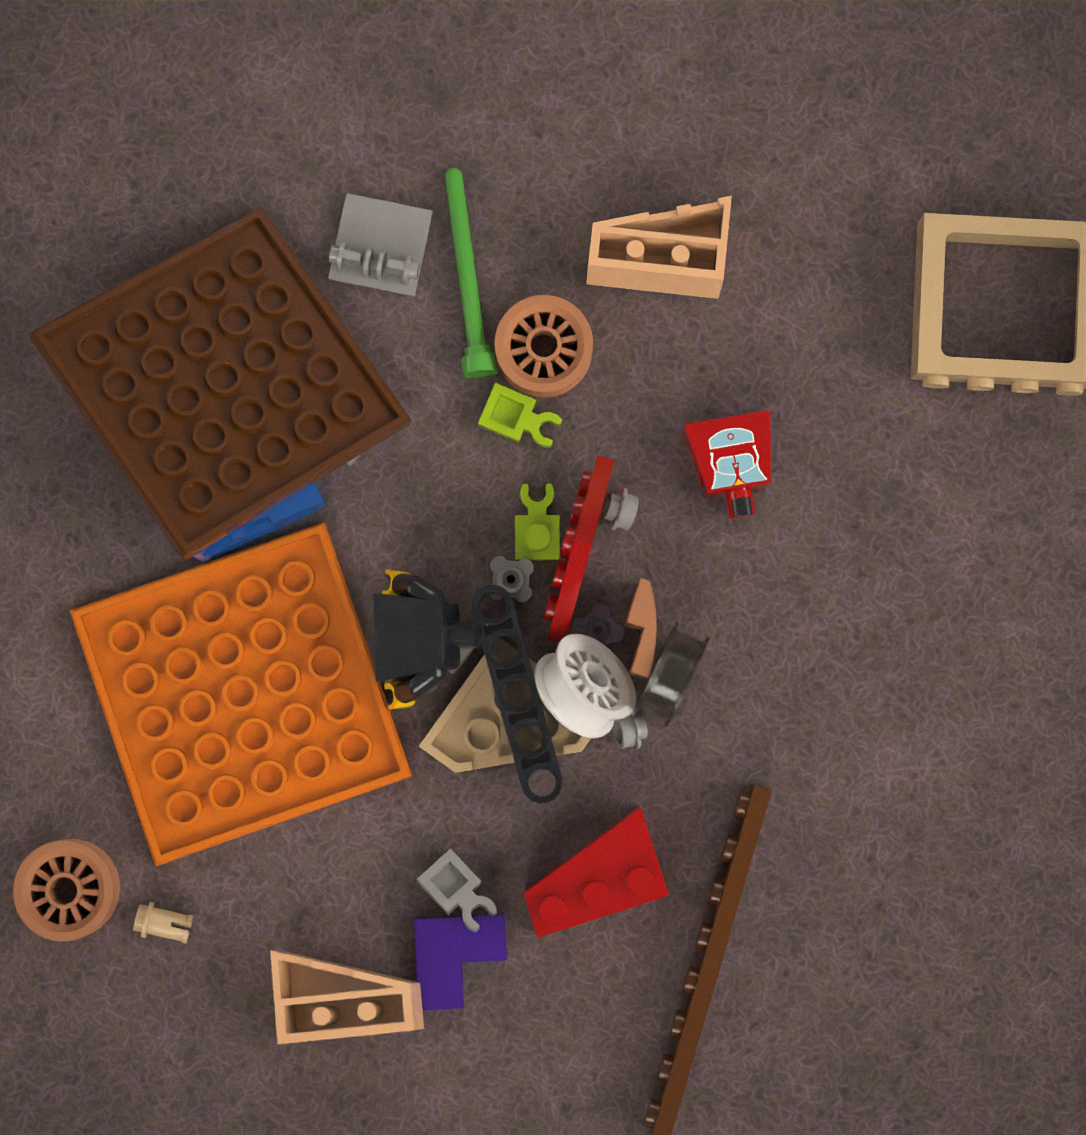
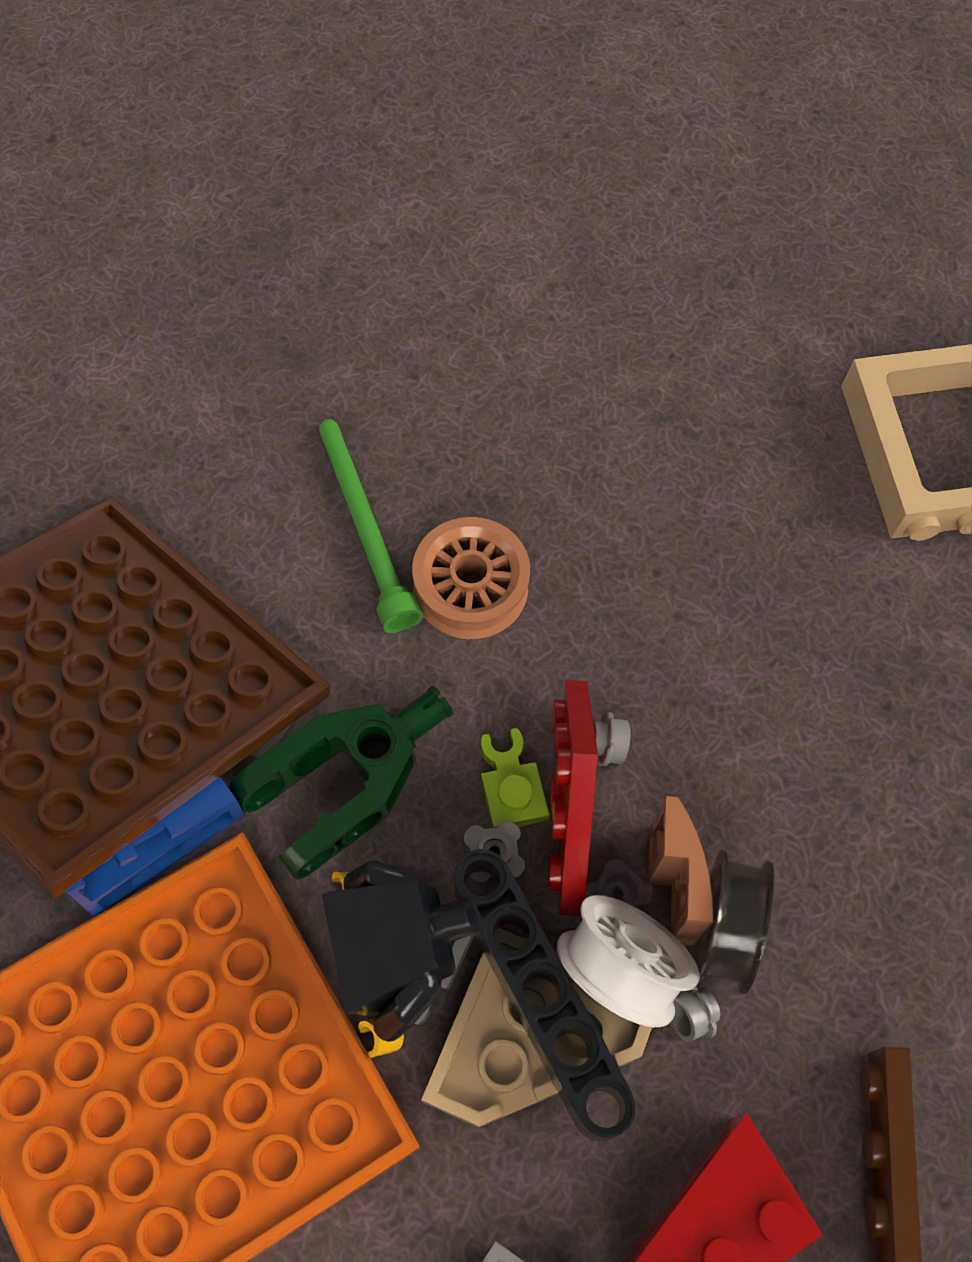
camera: 15 degrees left, 20 degrees down
light grey hinge [328,193,433,297] -> none
lime plate [478,383,562,448] -> none
light nougat wedge [586,196,732,299] -> none
red torso [682,410,771,519] -> none
none -> dark green piece [229,685,454,880]

